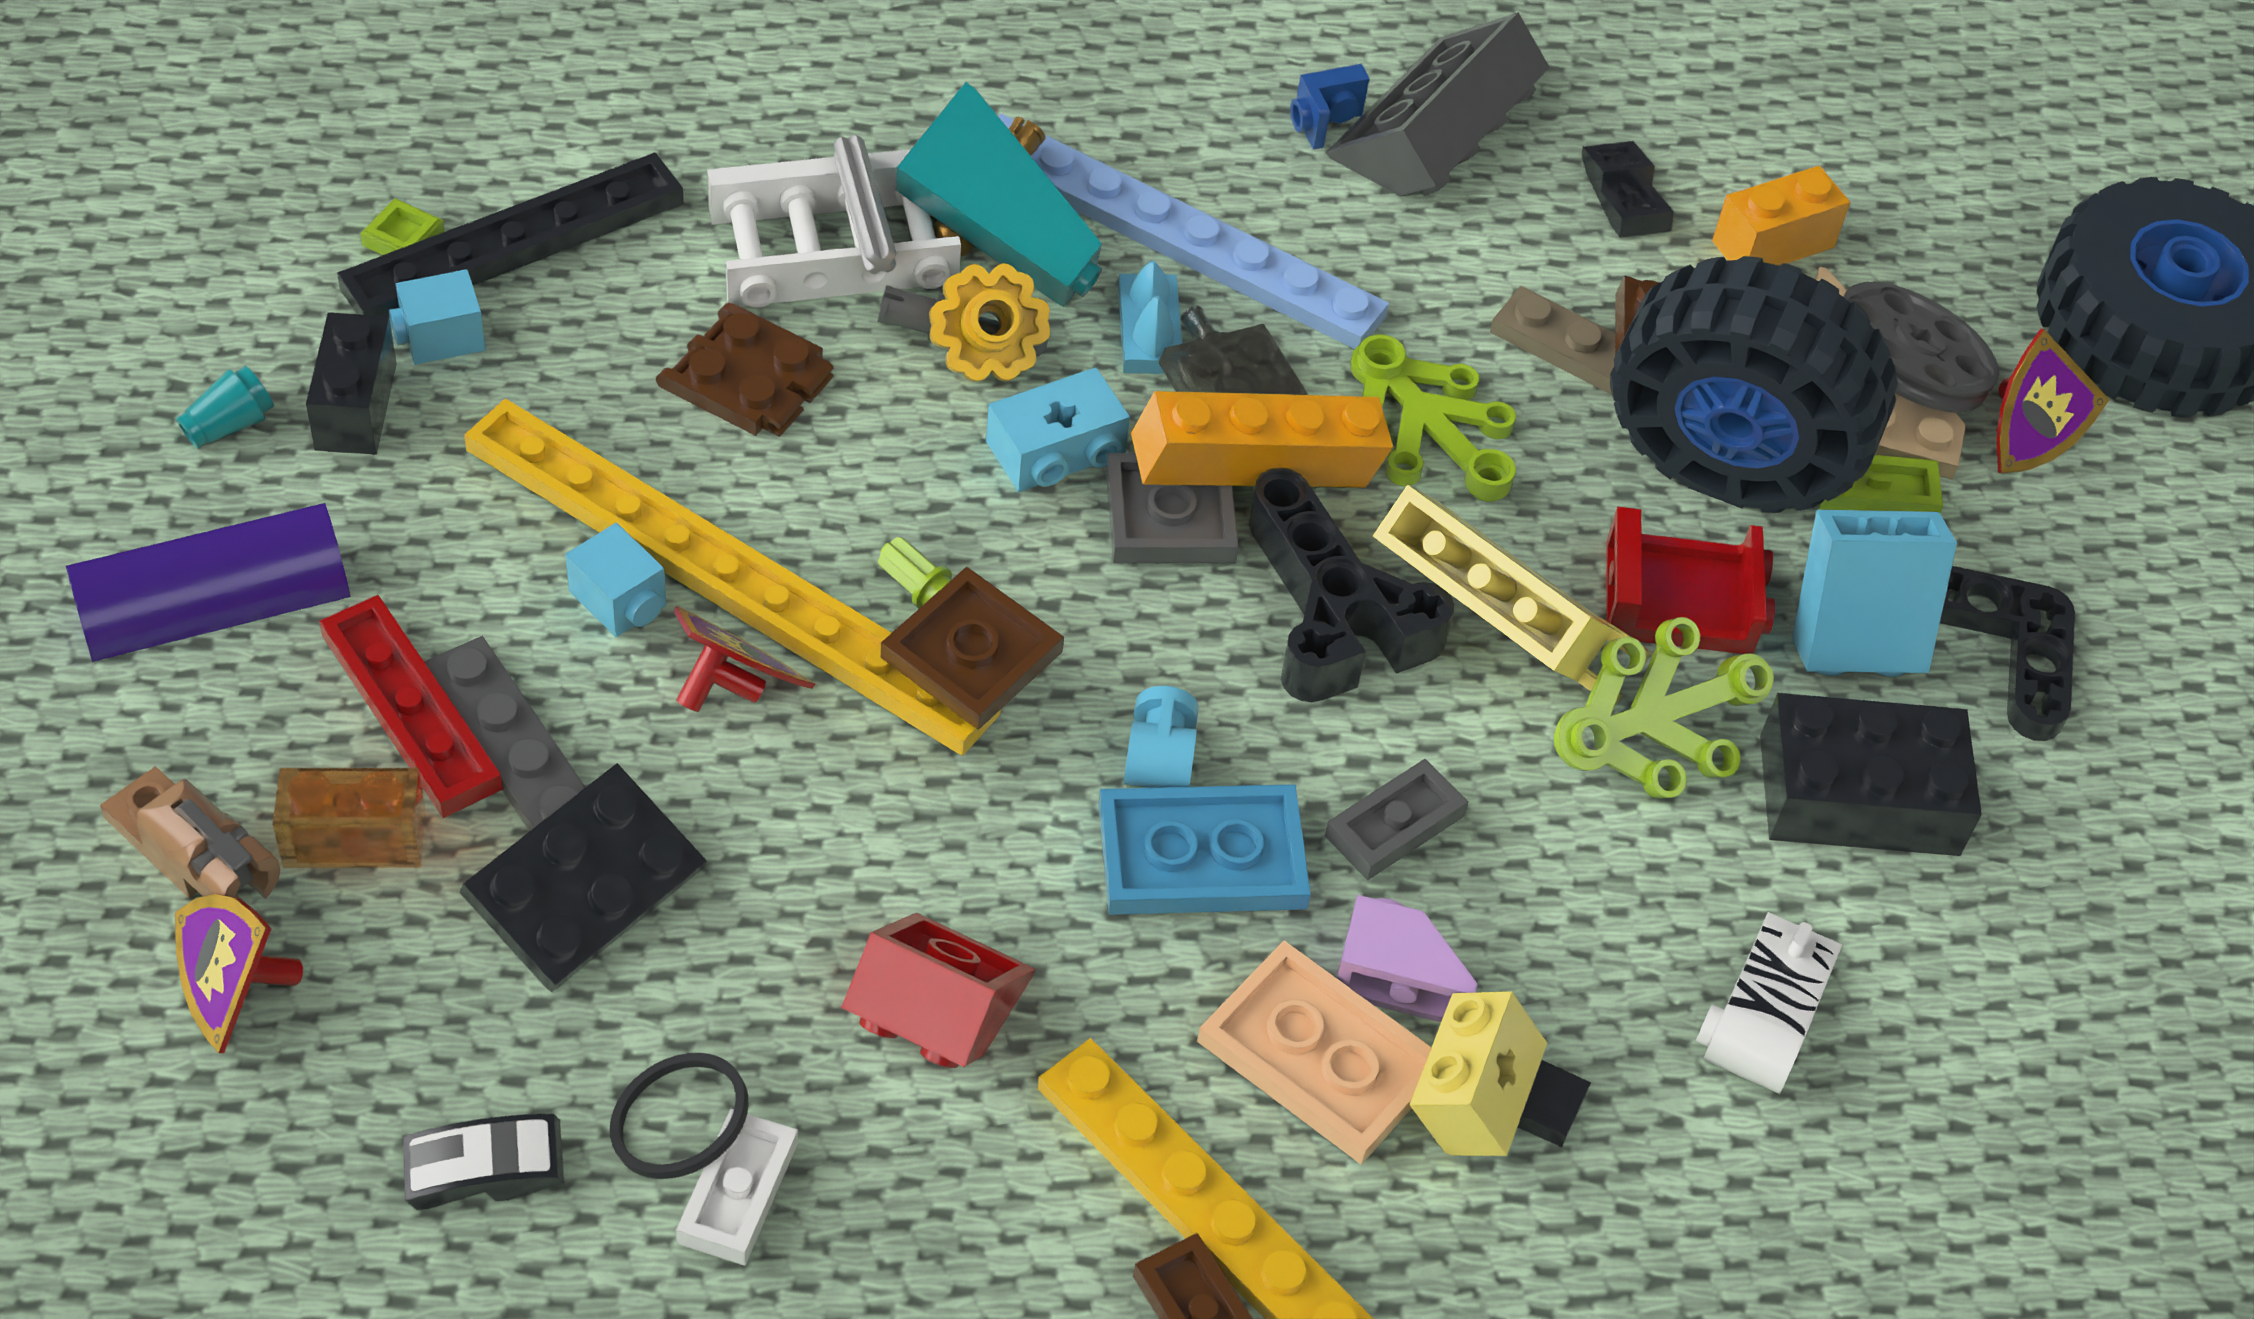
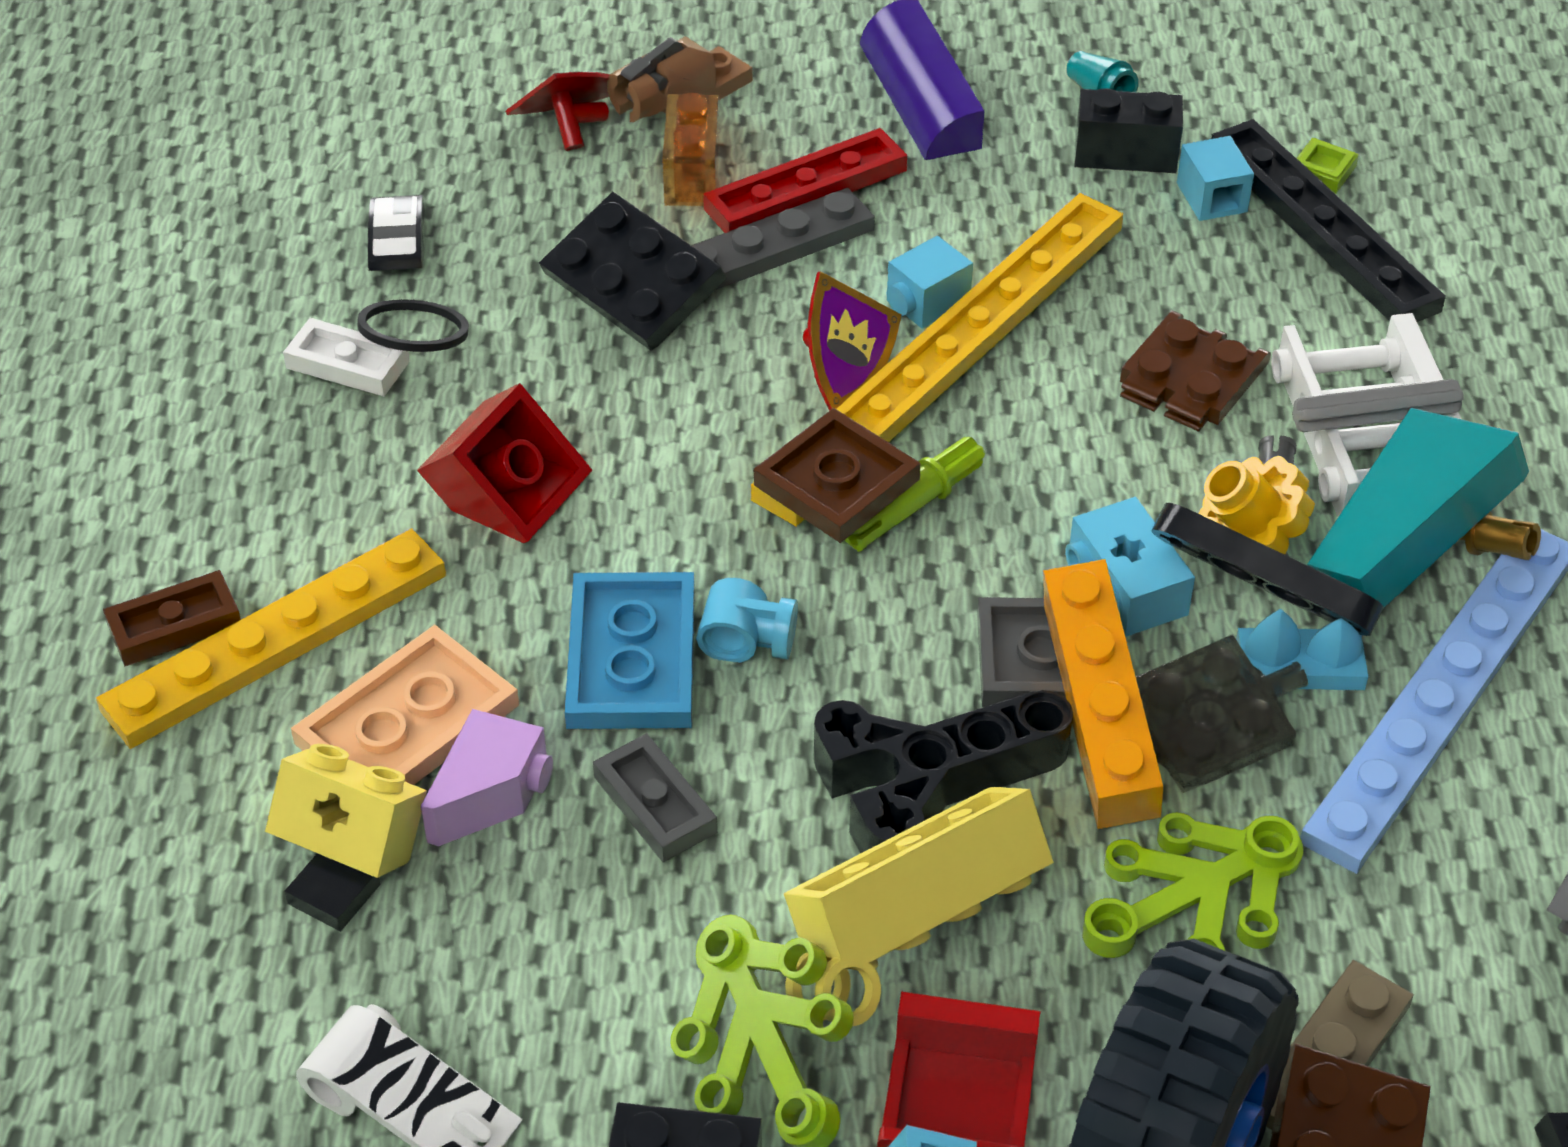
camera: 100 degrees right, 5 degrees down
none -> black beam [1151,503,1384,636]

